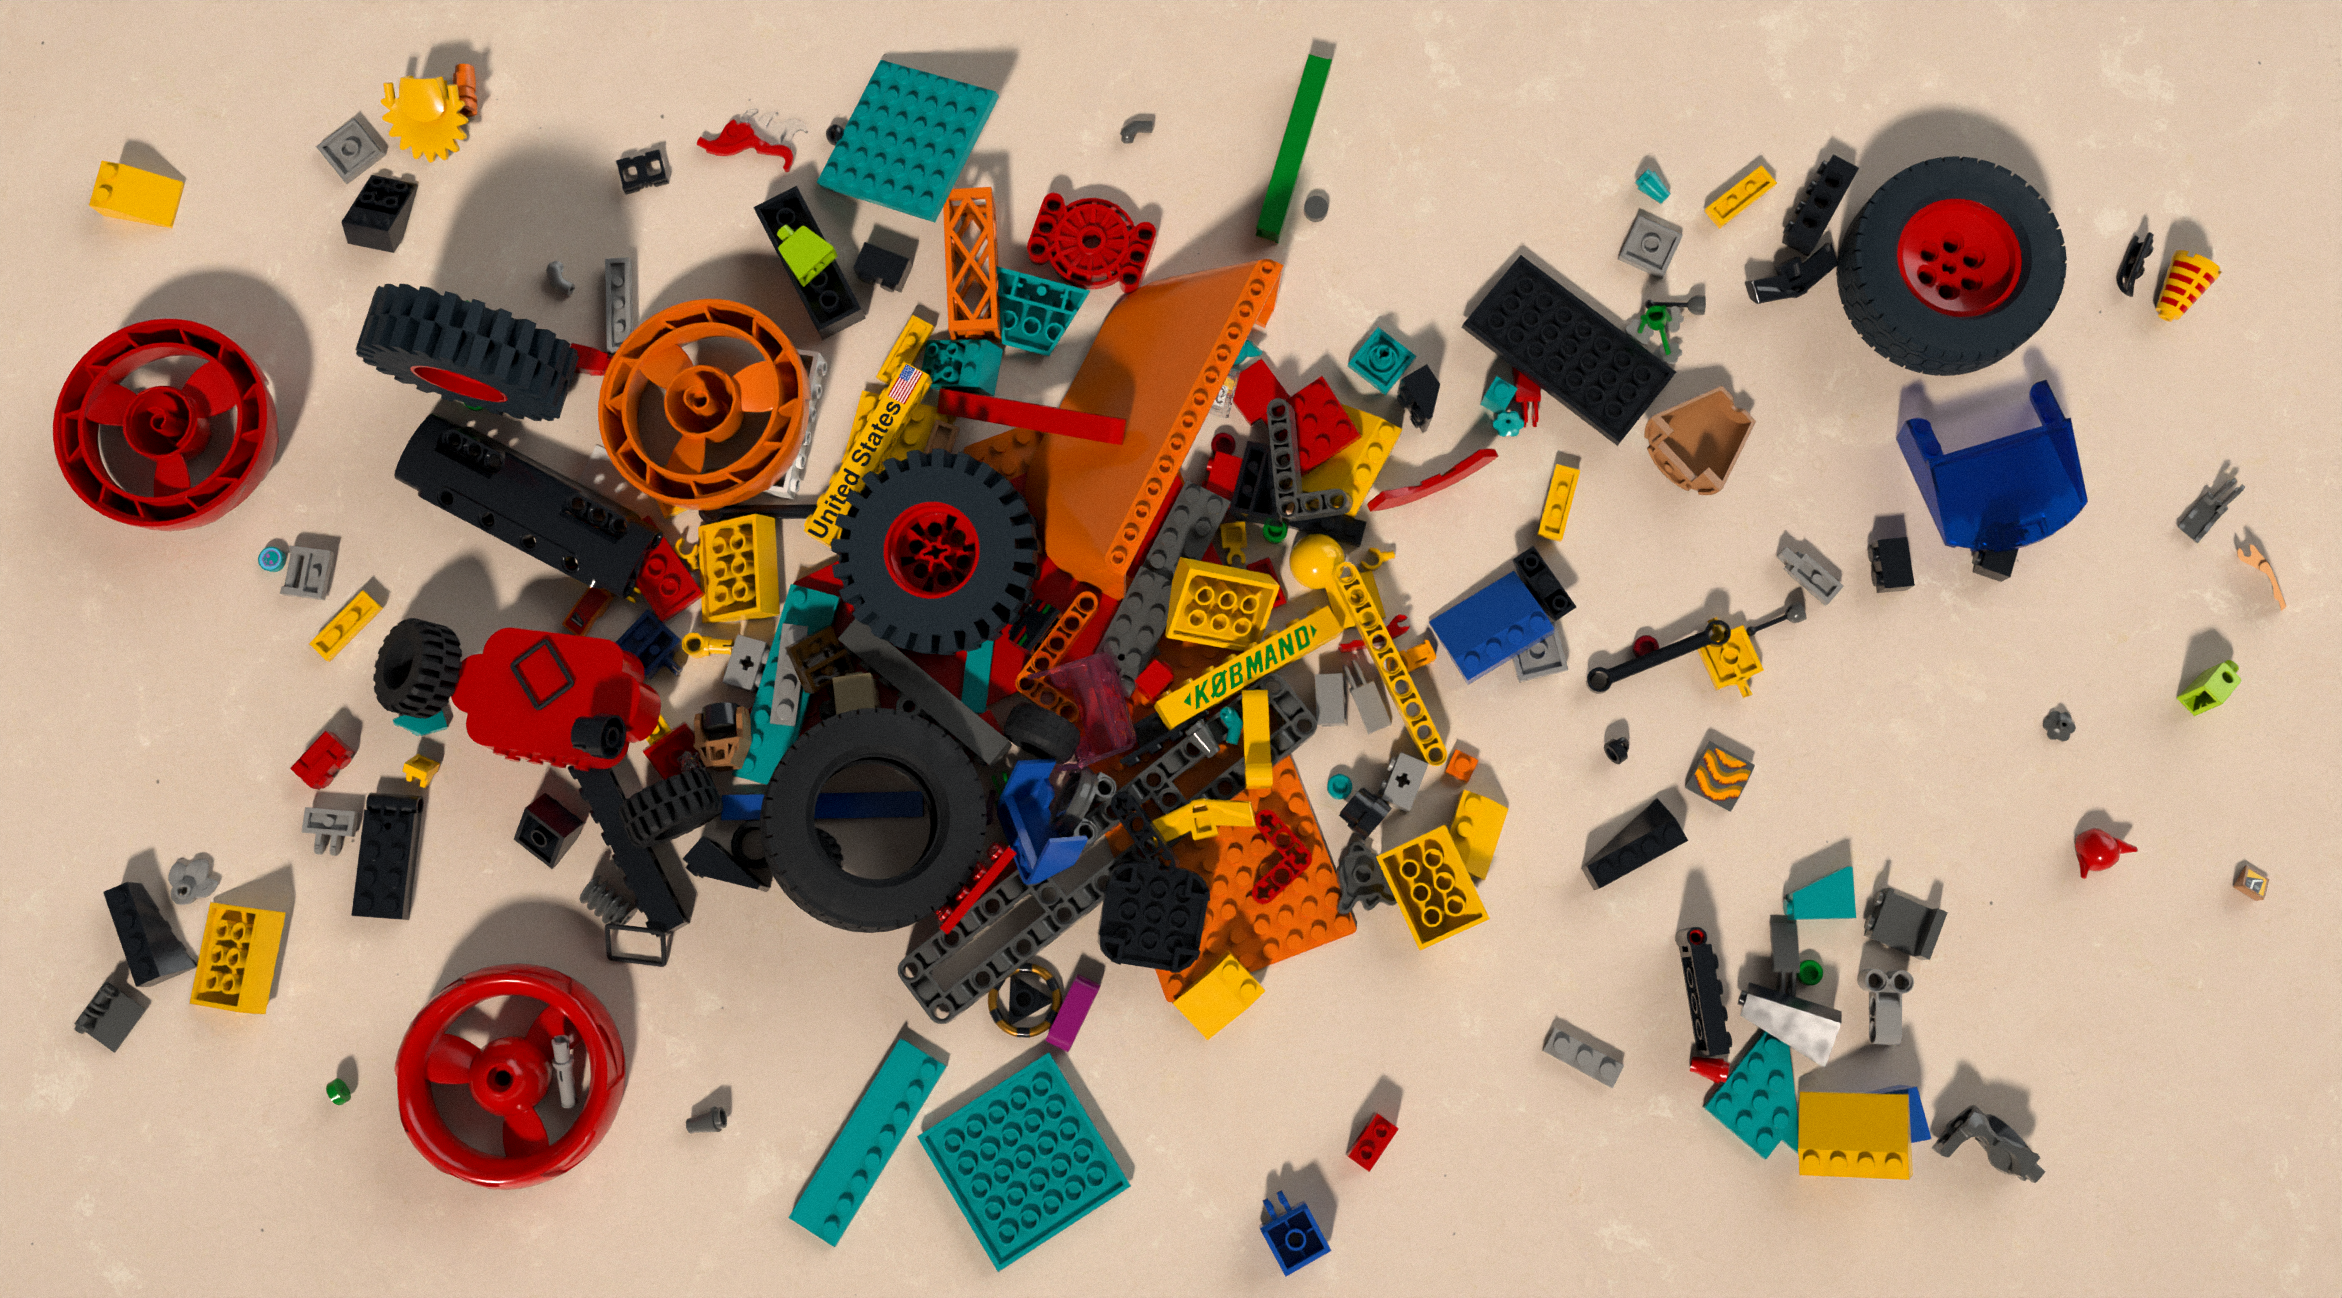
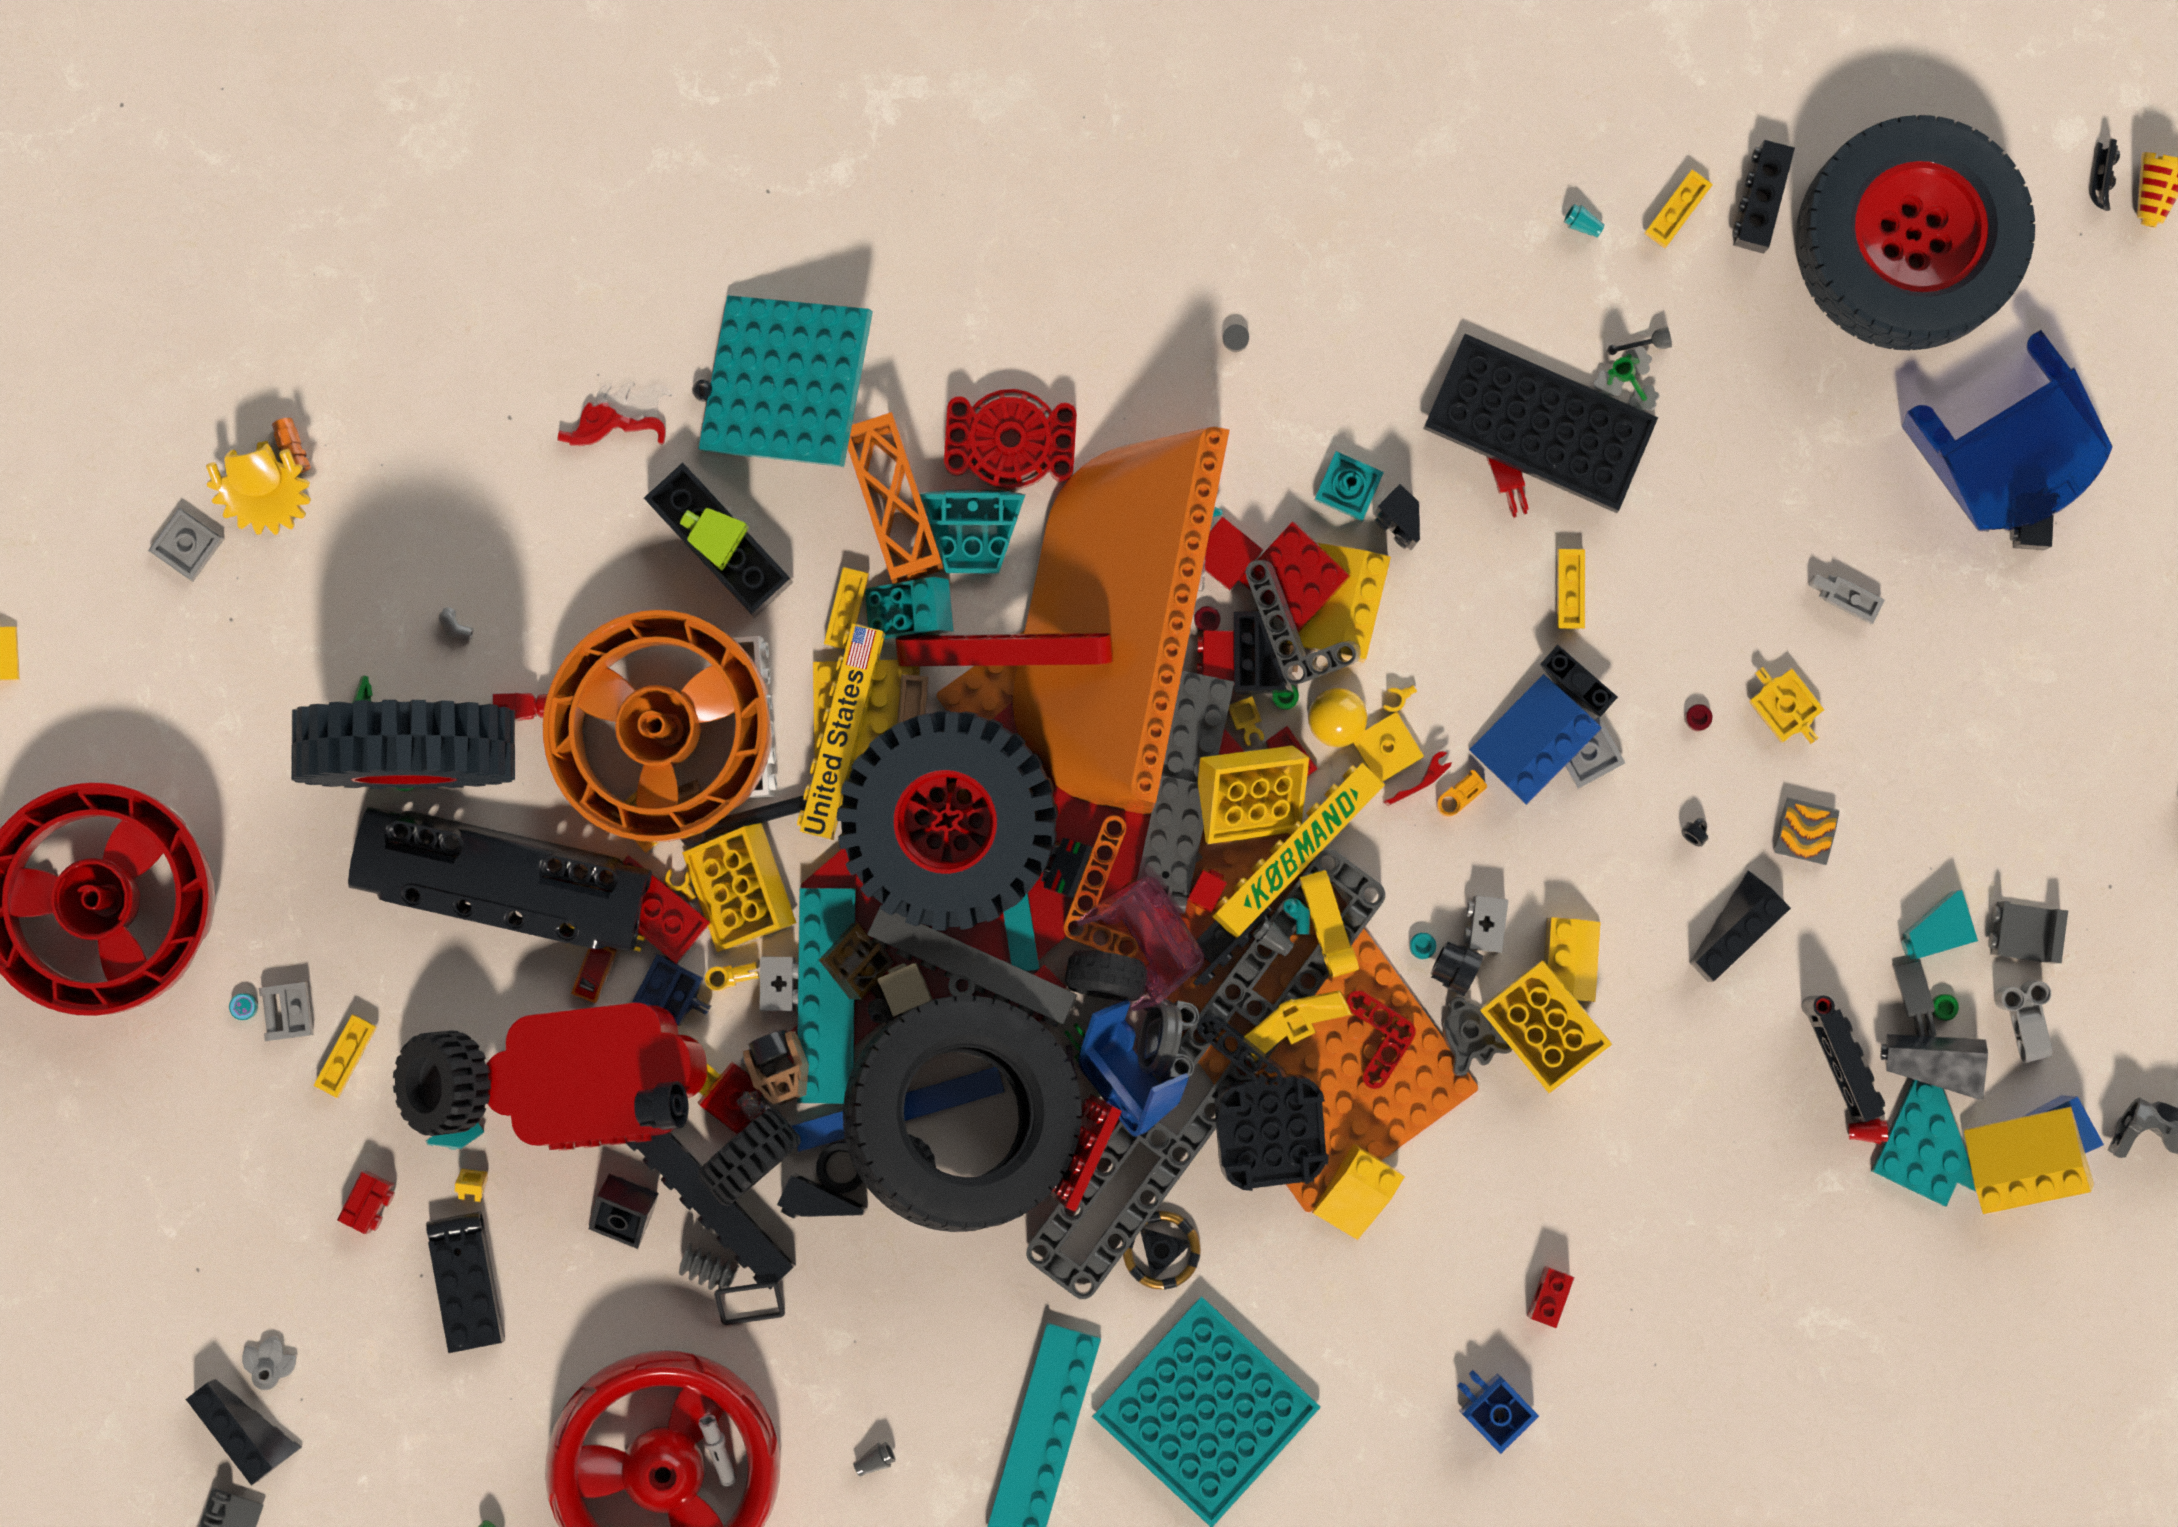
camera: 20 degrees left, 5 degrees up
yellow slope [189,902,286,1014] -> none
light grey hinge [302,807,359,856] -> none
black slope [341,175,418,253] -> none
black piece [510,639,574,710] -> none
white sticker [578,445,626,499] -> none
light grey plate [605,257,633,355] -> none
black piece [616,149,669,195] -> none
light grey plate [770,623,808,727] -> none
black brick [853,242,912,292] -> none
magenta beam [1045,974,1101,1052] -> none
dark grey arm [1120,121,1153,144] -> none
green tile [1256,54,1332,243] -> none
black plate [1289,506,1367,547] -> none
light grey hinge [1315,673,1347,727] -> none
yellow beam [1331,562,1447,766] -> none
light grey arm [1342,660,1391,735] -> none
red tile [1367,449,1499,512] -> none
orange plate [1444,749,1479,783] -> none
teal brick [1480,376,1518,415] -> none
teal plant [1493,411,1524,437] -> none
light grey plate [1542,1028,1624,1088] -> none
black piece [1586,620,1731,694] -> none
light grey tile [1618,215,1683,279] -> none
medium nougat cone [1644,386,1756,495] -> none
black plate [1745,242,1838,304] -> none
hinge [1746,601,1807,636] -> none
black brick [1868,537,1915,593] -> none
dark grey plant [2043,711,2076,742] -> none

